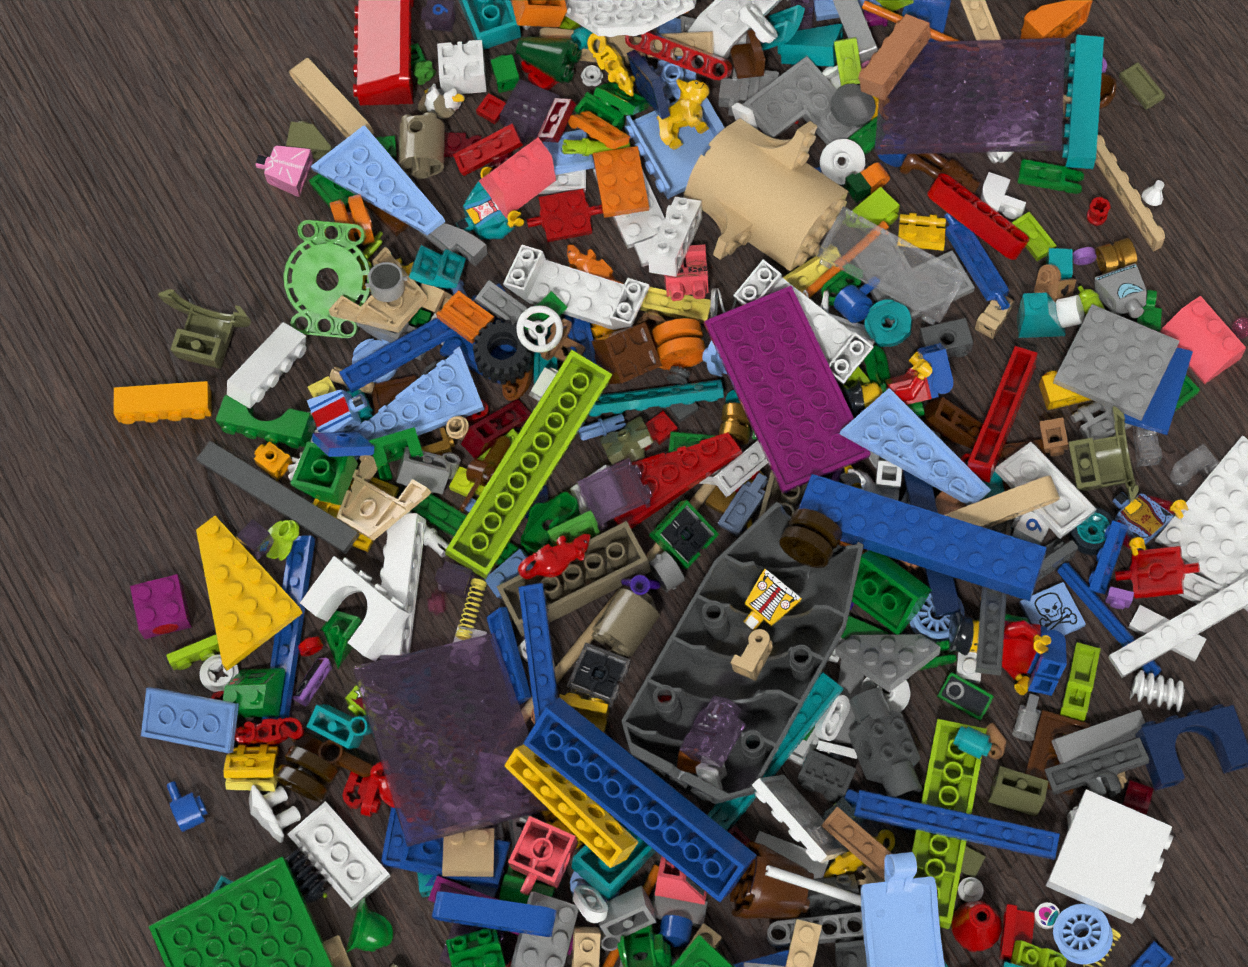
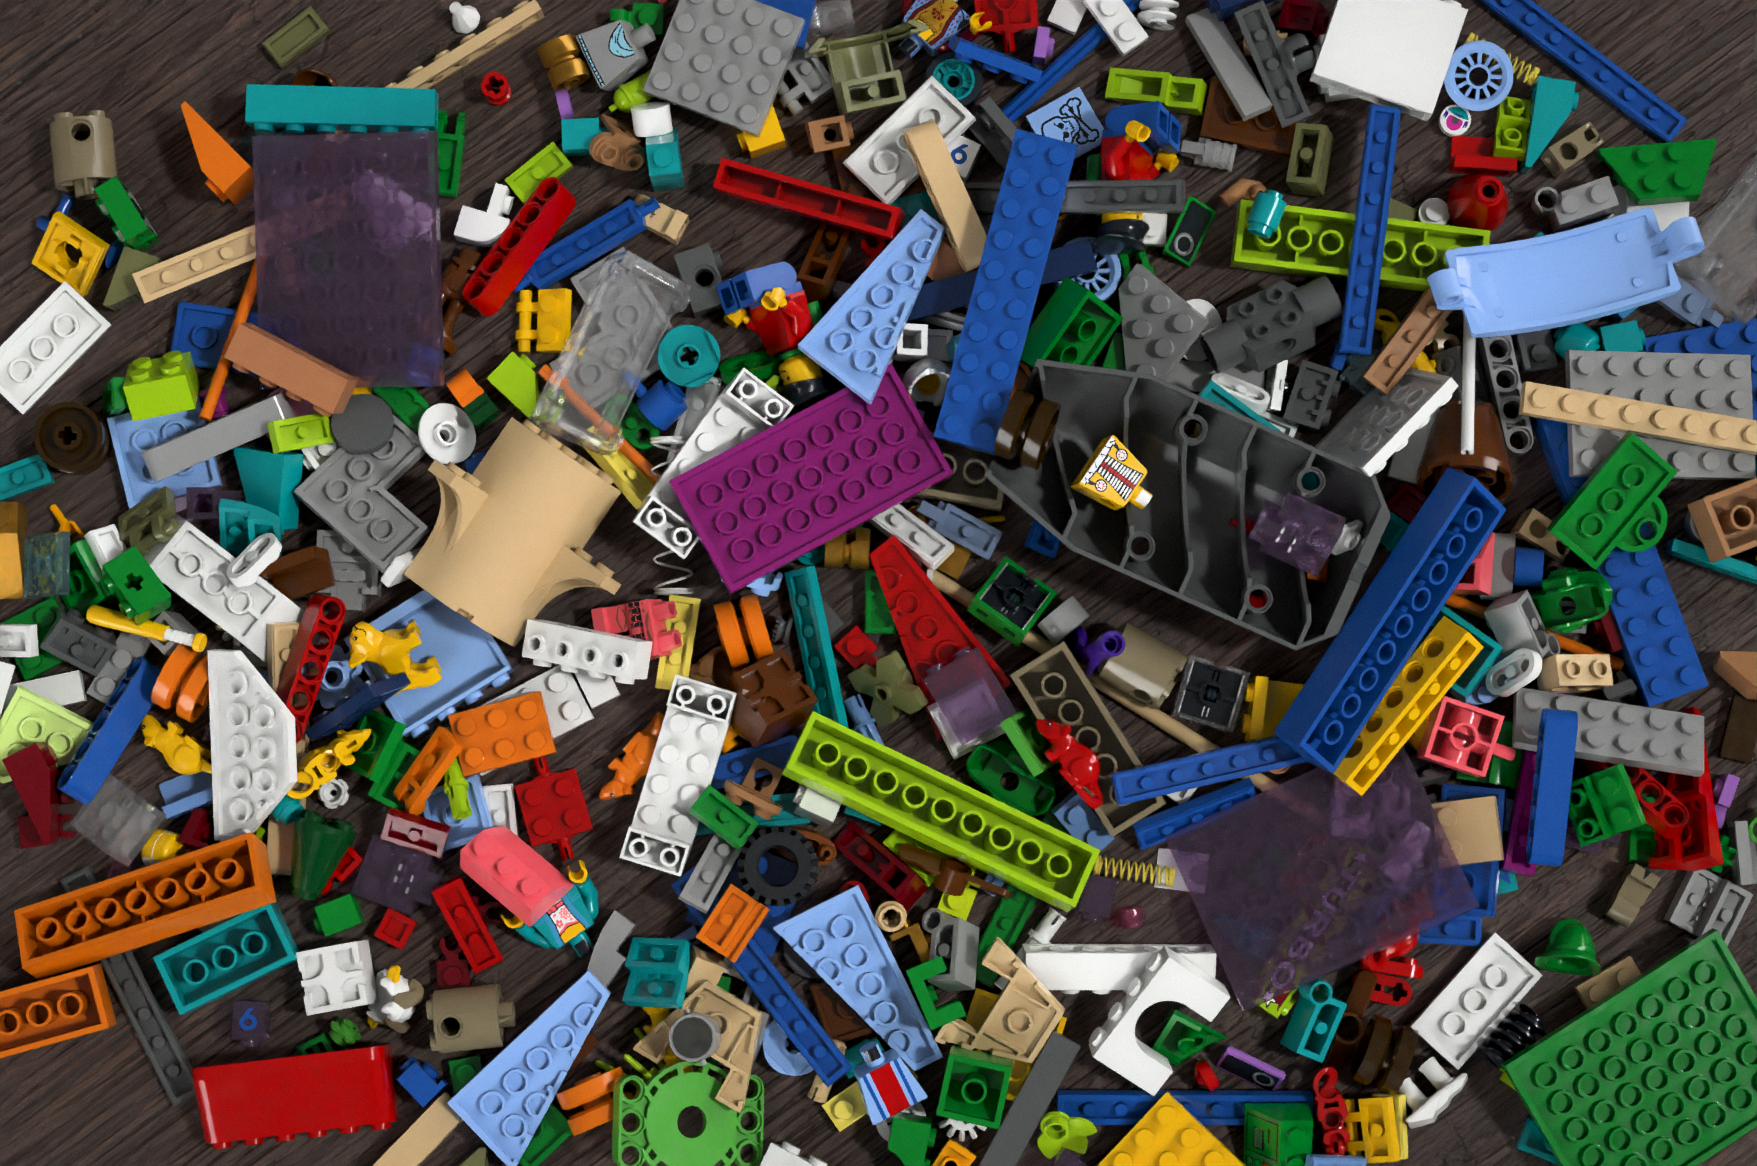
camera: 100 degrees left, 15 degrees up
blue plate [312,431,374,457] -> none
white piece [516,305,563,353] -> none
tan leg [731,629,773,681] -> none
none -> blue brick [397,1056,450,1107]

